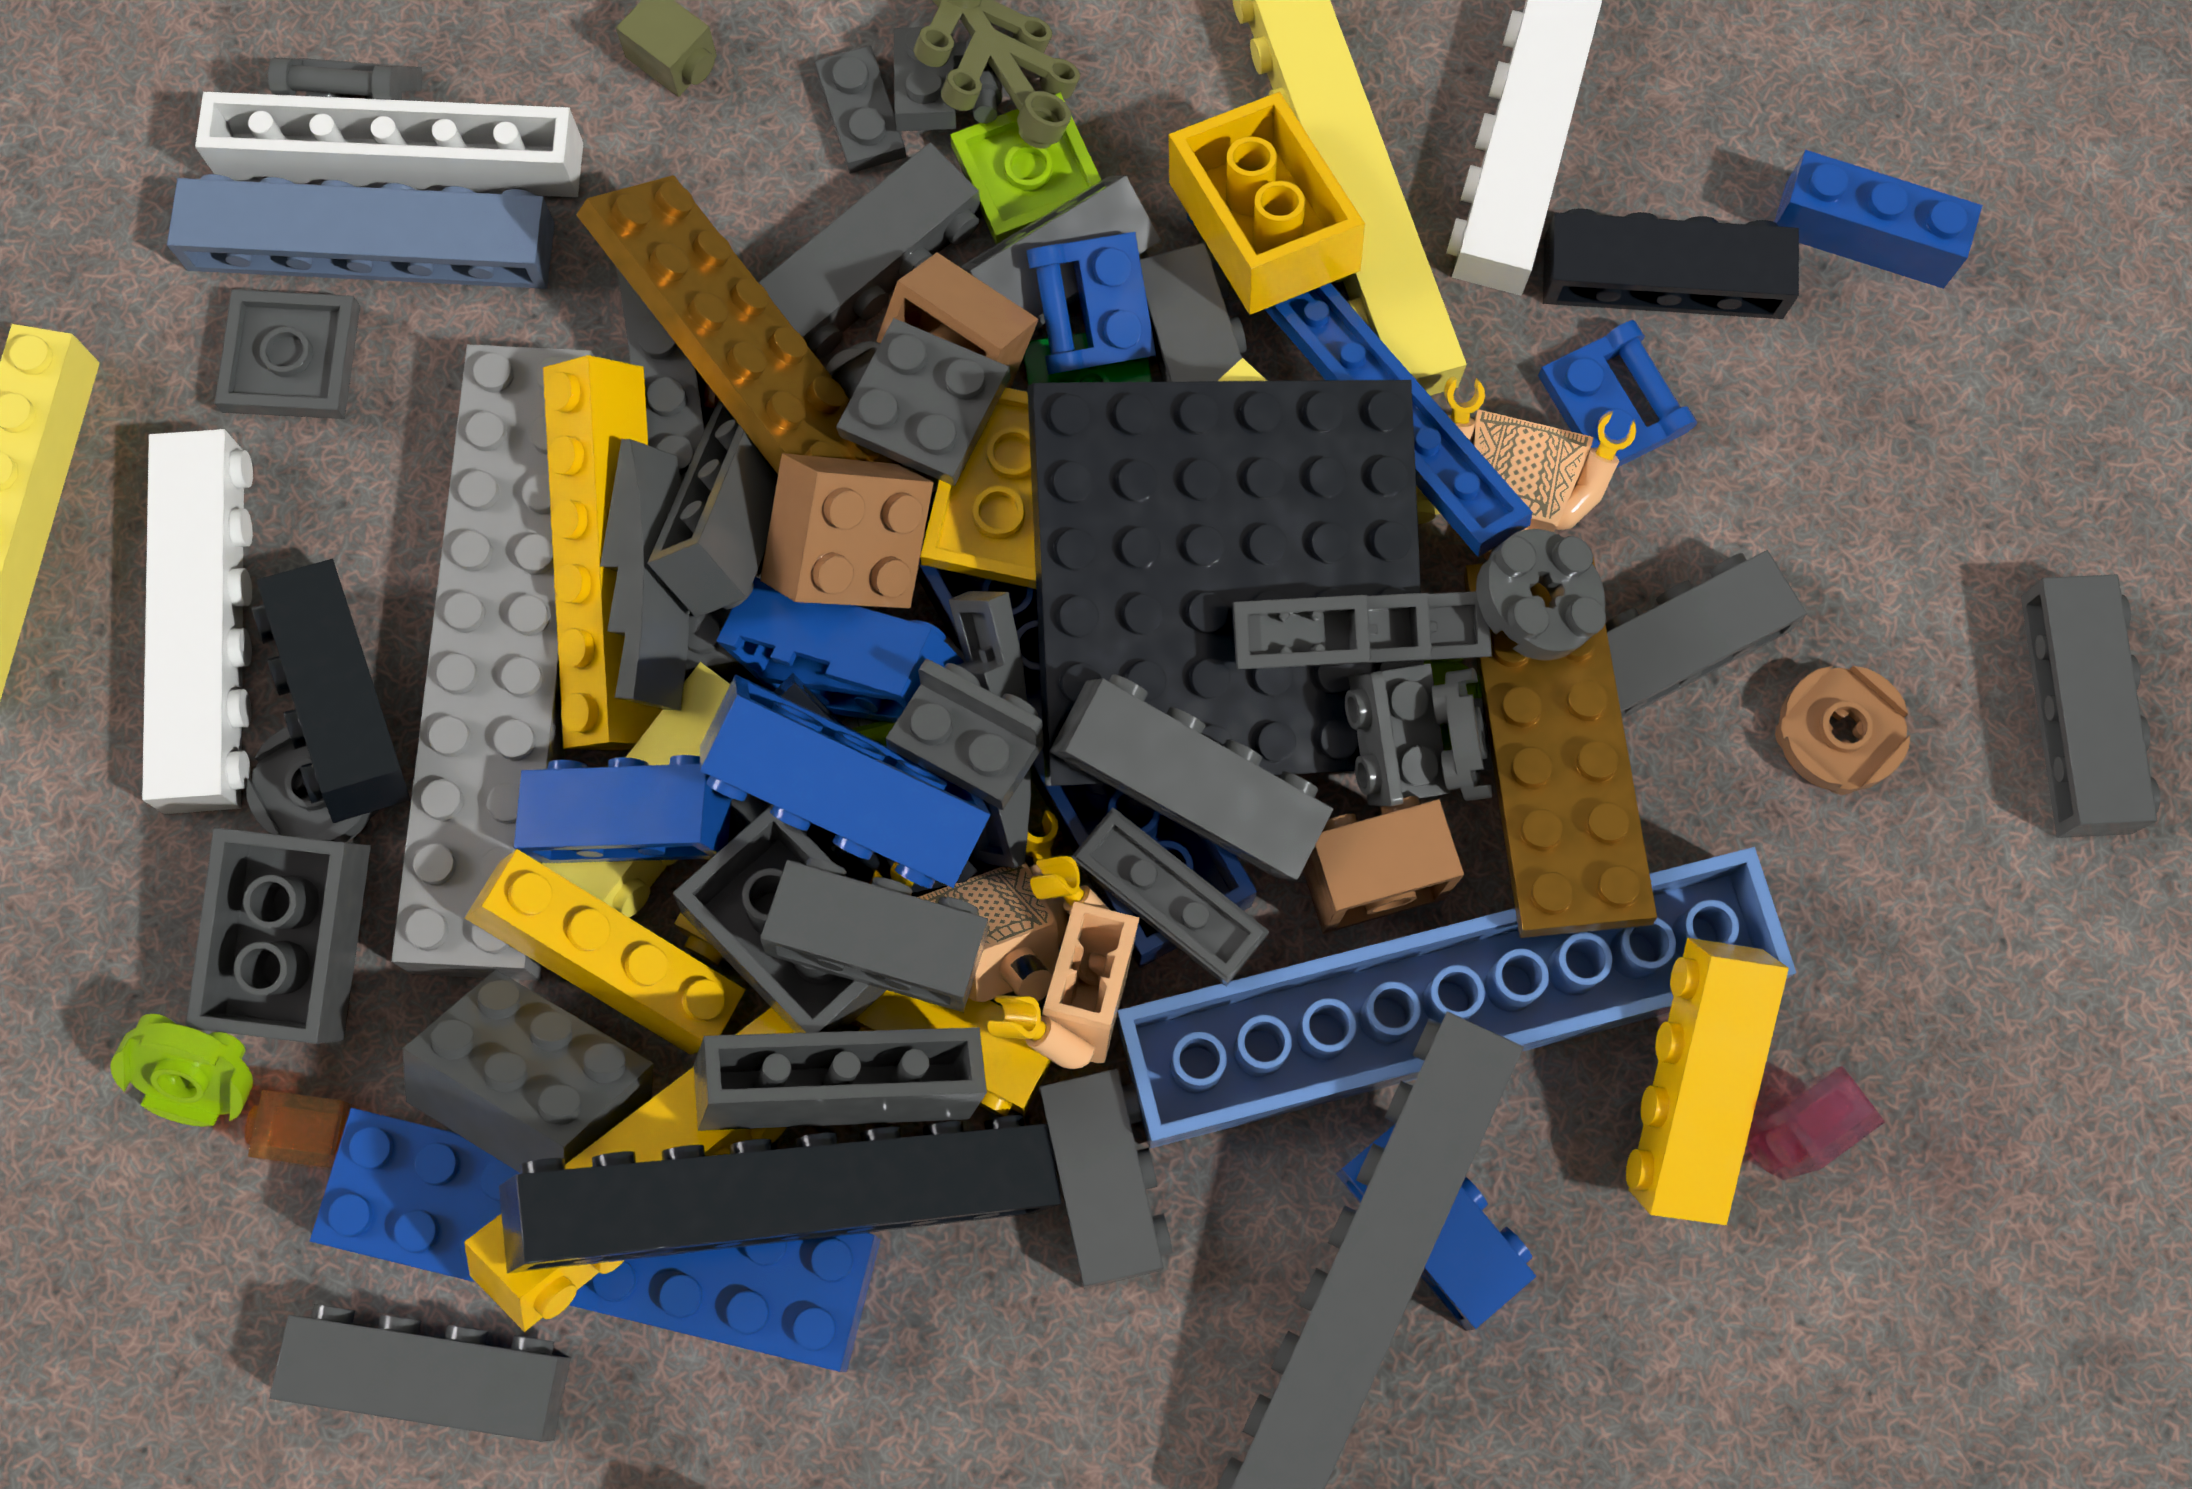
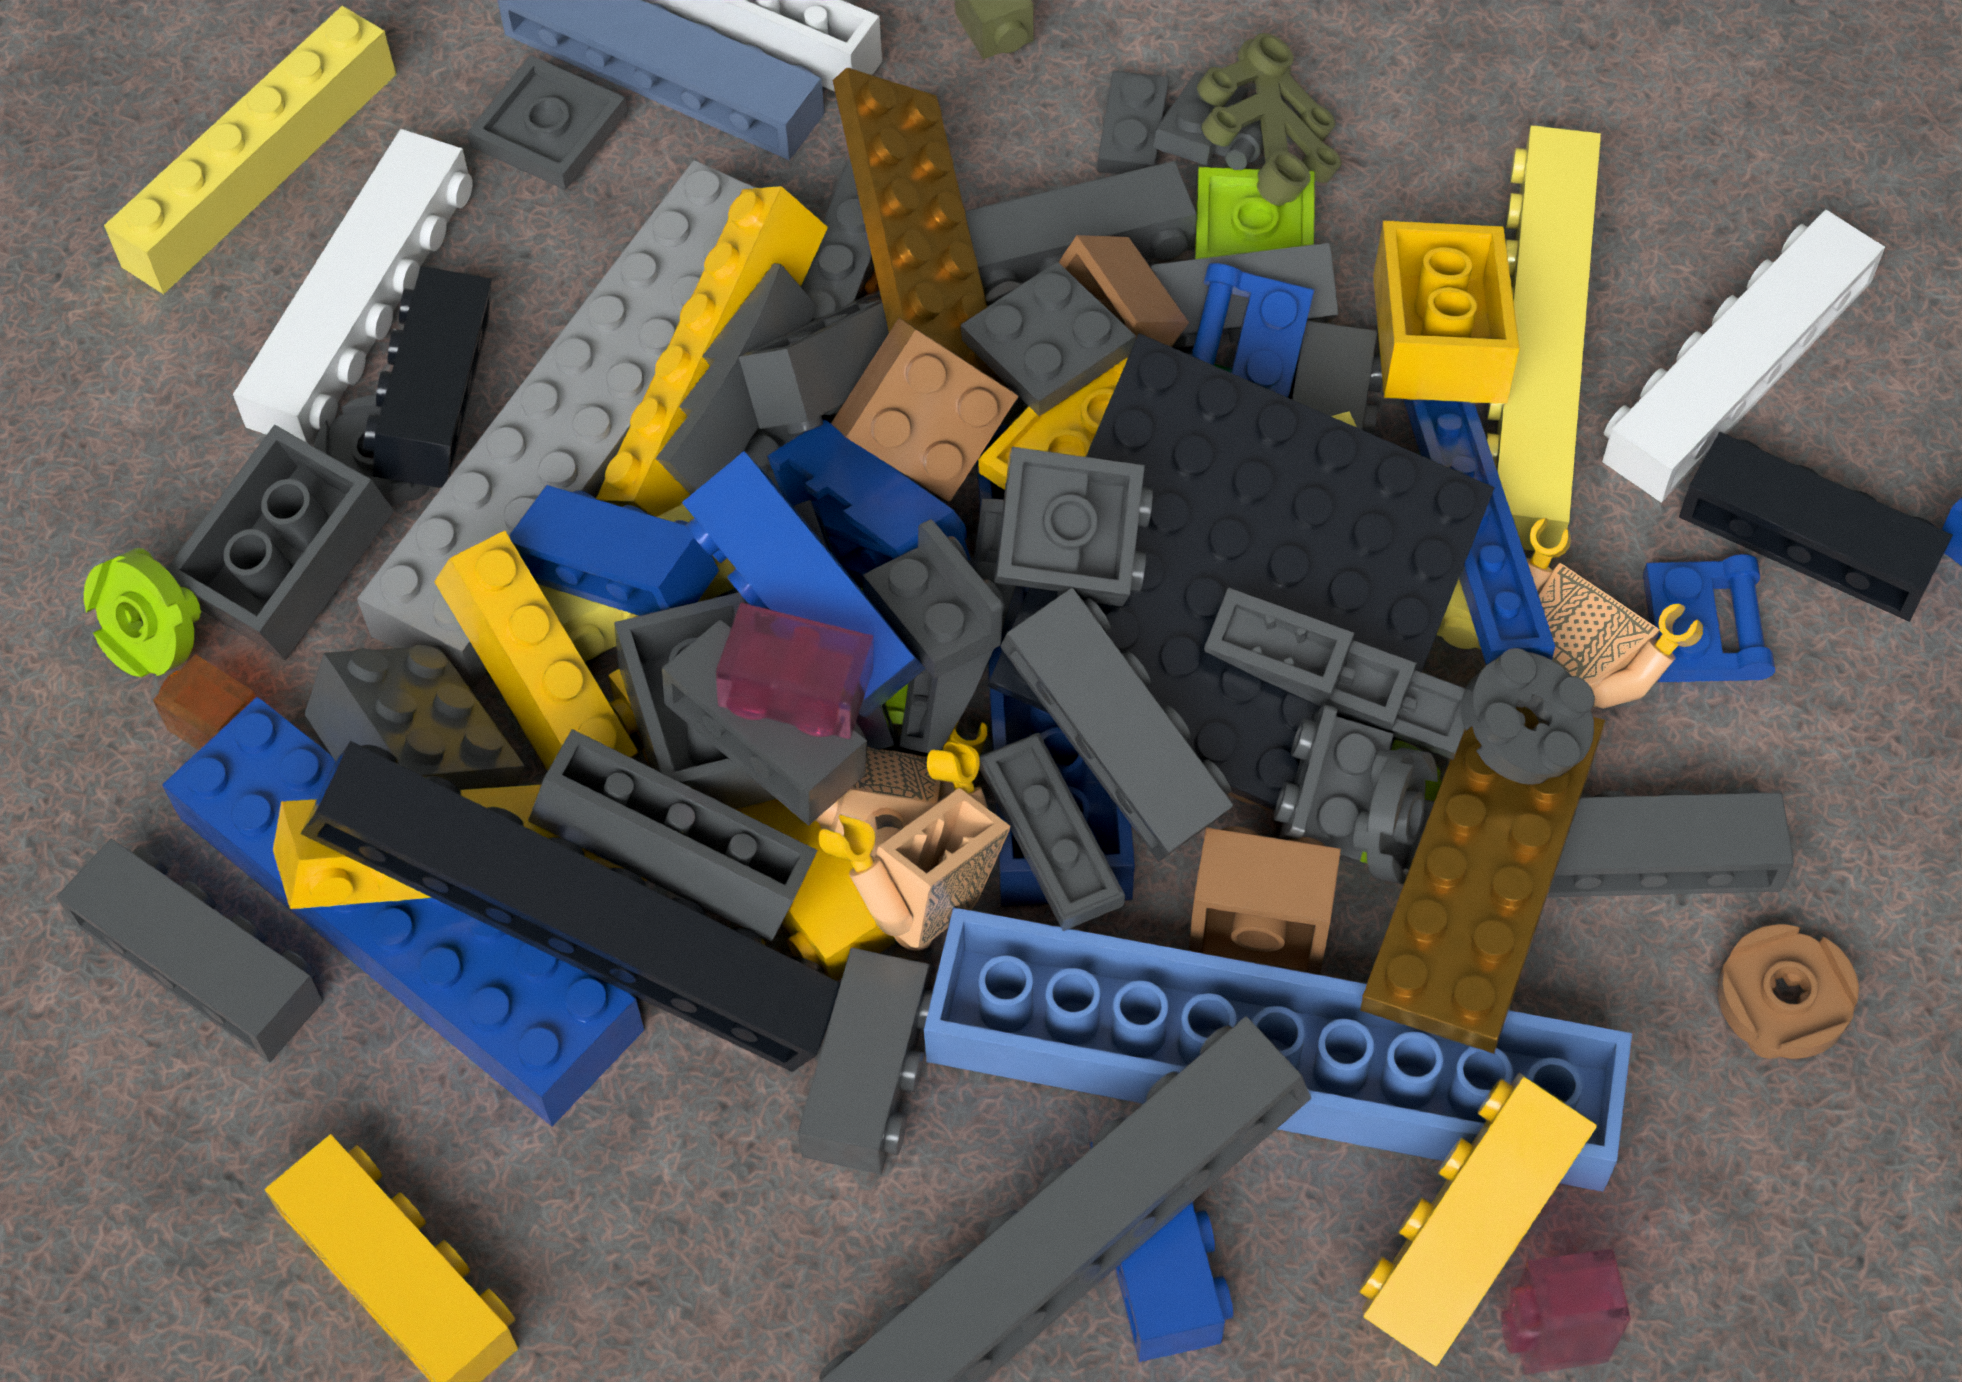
camera: 30 degrees right, 15 degrees down
none -> clear pink brick [716,603,874,739]
none -> dark grey plate [994,447,1153,607]

